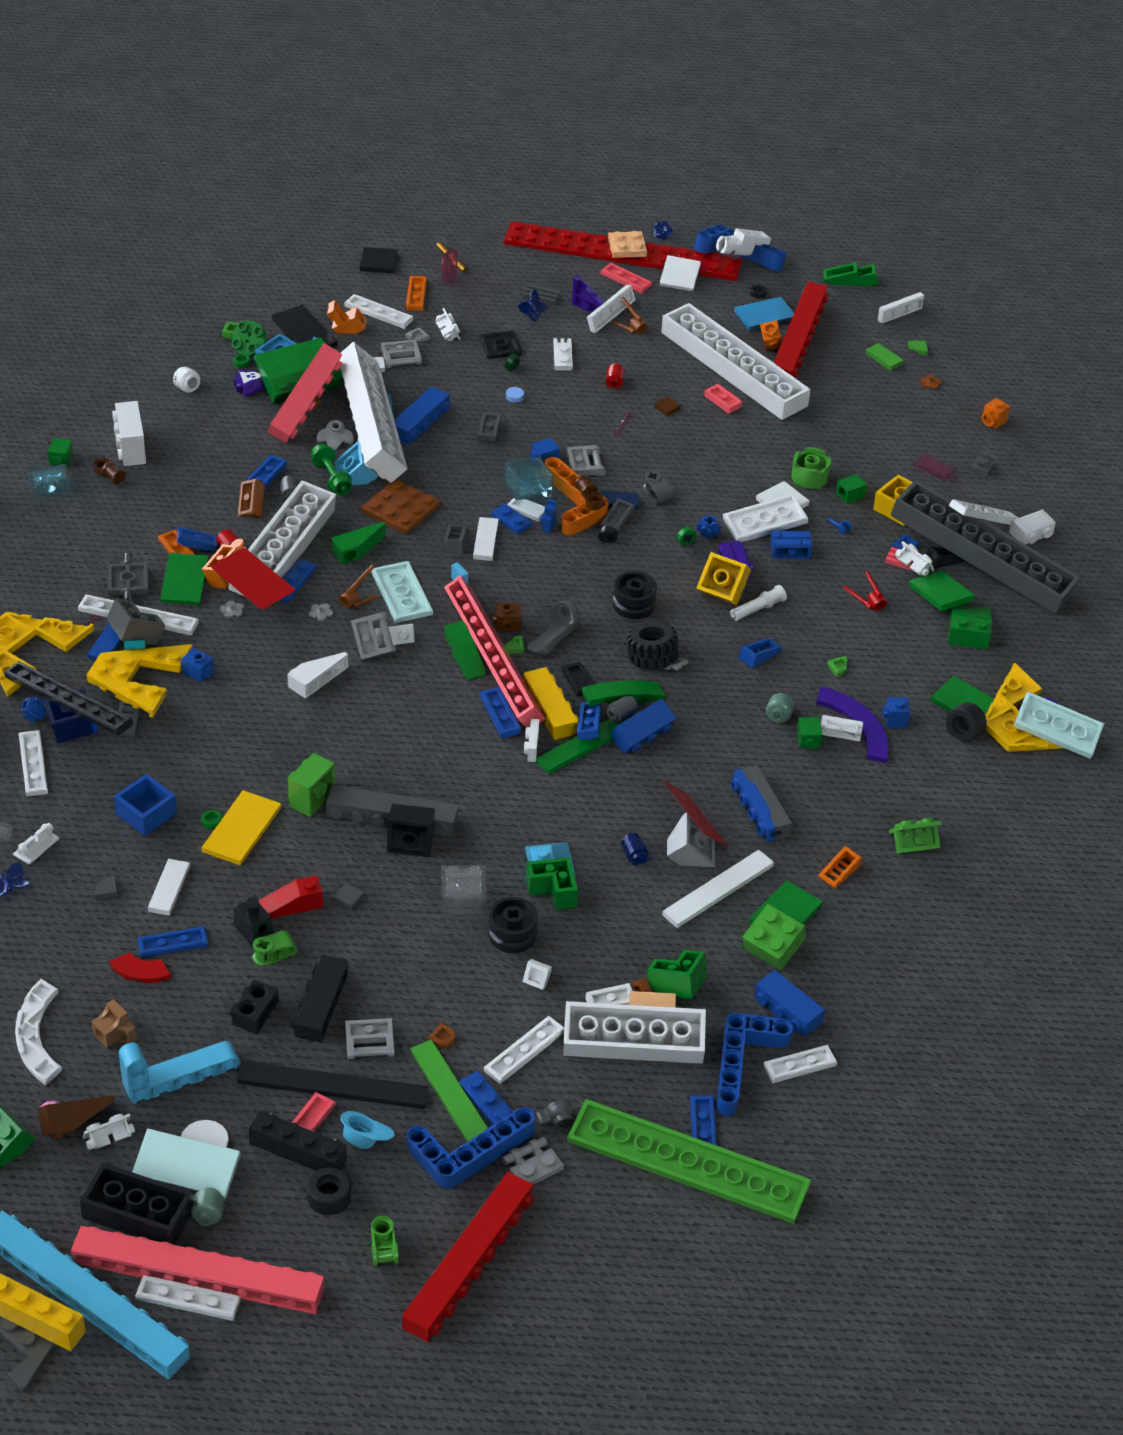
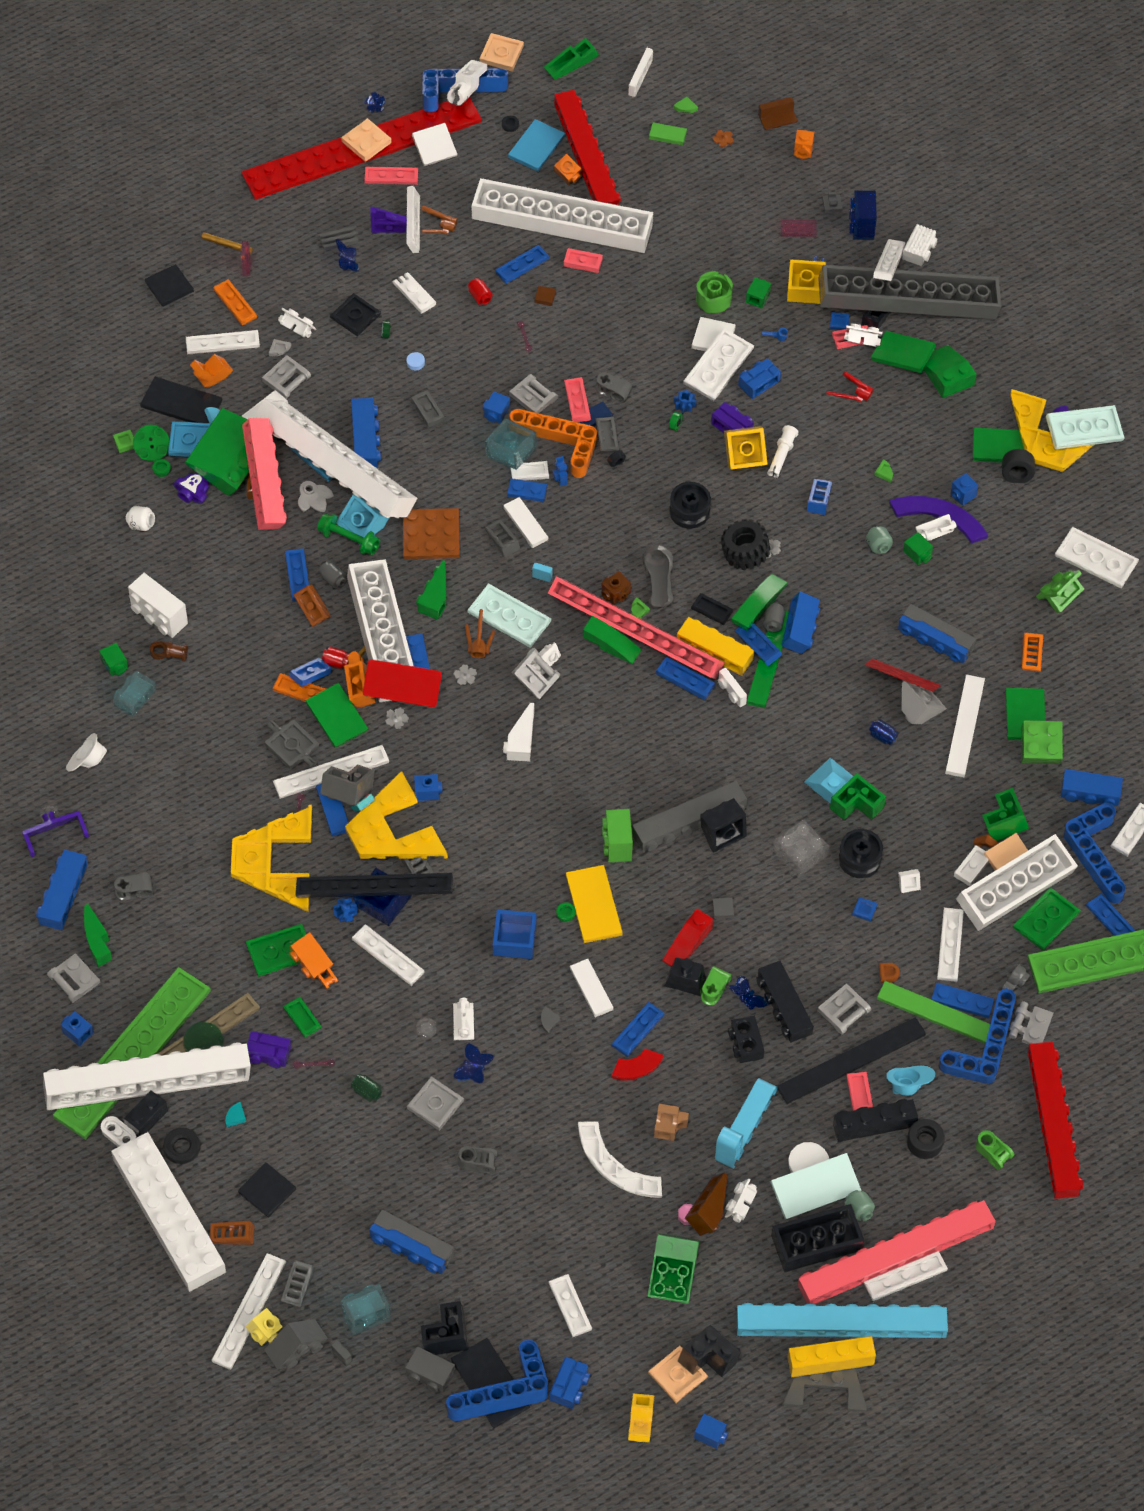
camera: 35 degrees left, 15 degrees up
reddish brown connector [574,474,603,510] -> none
none -> light nougat plate [480,33,524,71]
none -> blue tile [495,245,549,284]
none -> coral tile [564,377,591,422]
none -> clear blue piece [728,976,768,1010]
none -> reddish brown panel [758,97,798,131]
none -> clear blue brick [849,190,877,240]
none -> blue tile [852,897,878,922]
none -> green tile [1013,887,1081,951]
none -> white tile [1055,527,1139,588]

